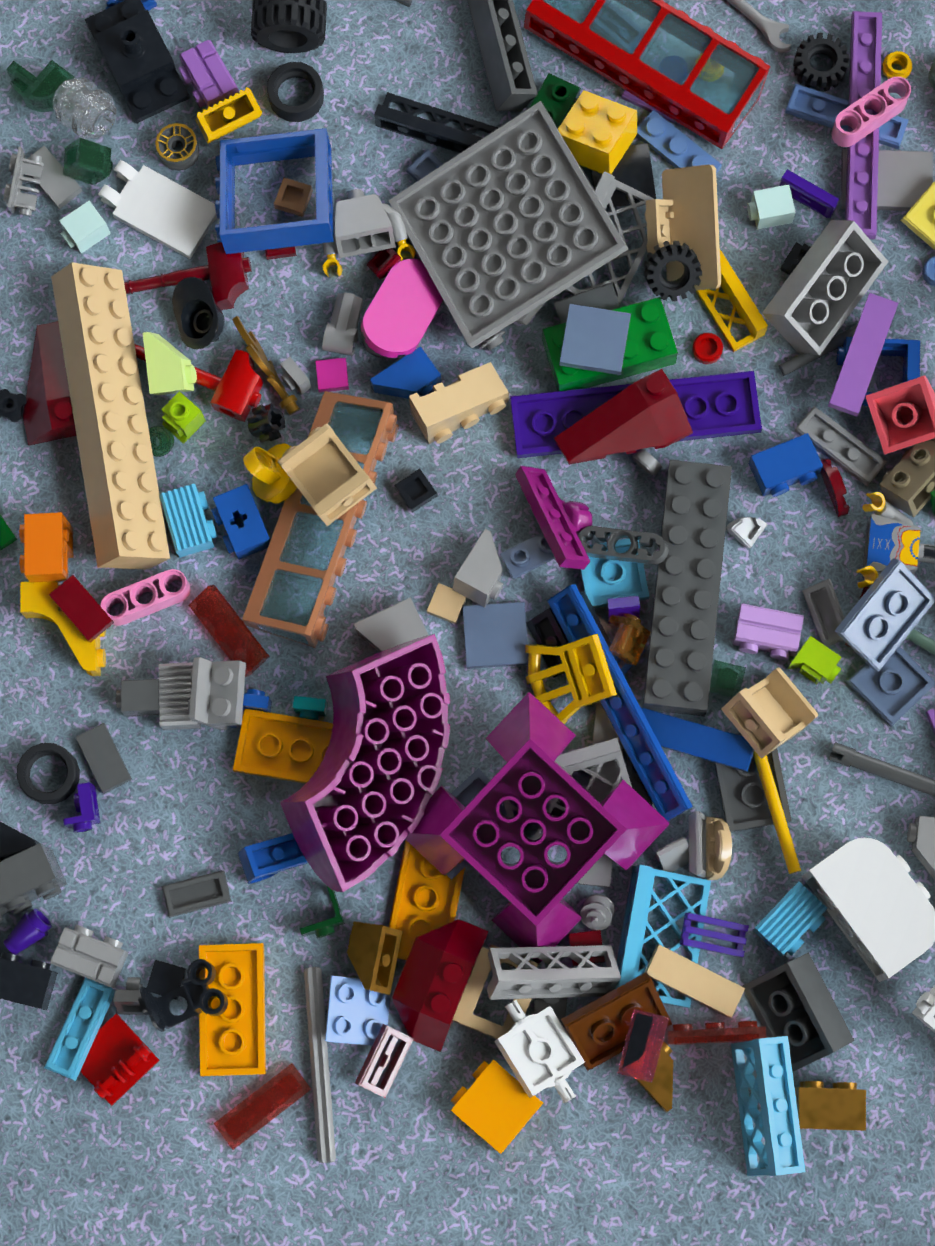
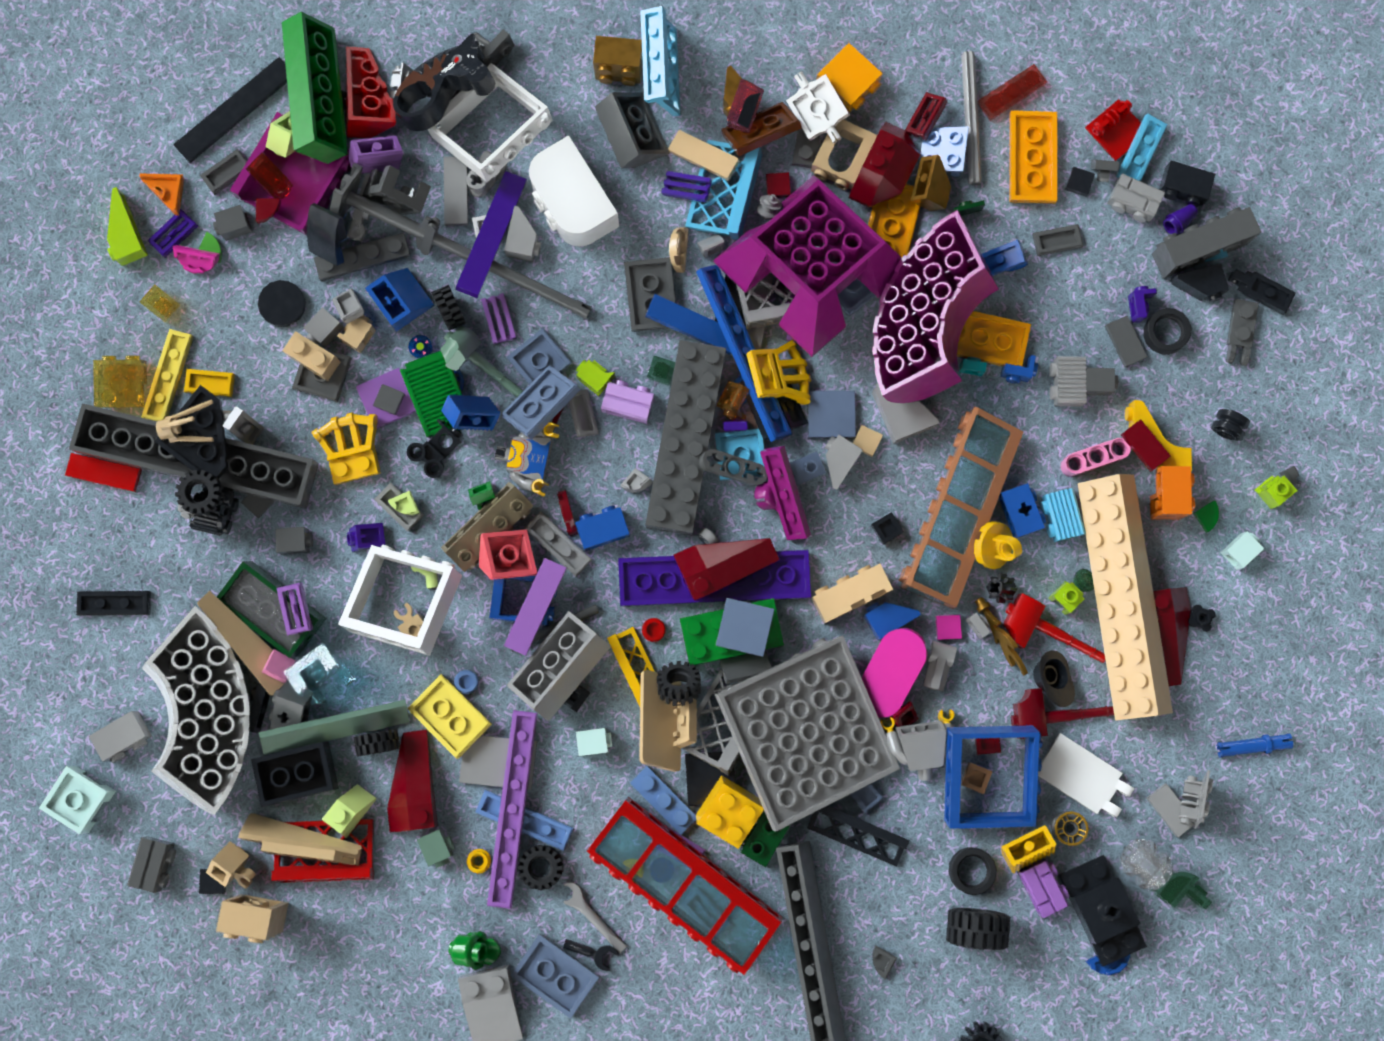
camera: 175 degrees right, 5 degrees up
light aqua brick [59,201,111,254] -> none
clear green brick [63,138,113,185] -> none
black piece [138,959,228,1032] -> none
yellowish green slope [143,332,197,395] -> none
clear red plate [188,585,270,677] -> none
light grey bracket [188,657,246,730] -> none
tan panel [278,424,377,526] -> none
light grey fence [487,945,621,1000] -> none
clear red plate [666,1021,767,1045] -> none
light grey tile [689,811,706,878] -> none
tan panel [721,667,818,759] -> none
yellow bar [753,750,801,874] -> none
medium azure brick [753,882,827,957] -> none
dark purple tile [779,169,839,218] -> none
bright pink beam [831,77,911,147] -> none

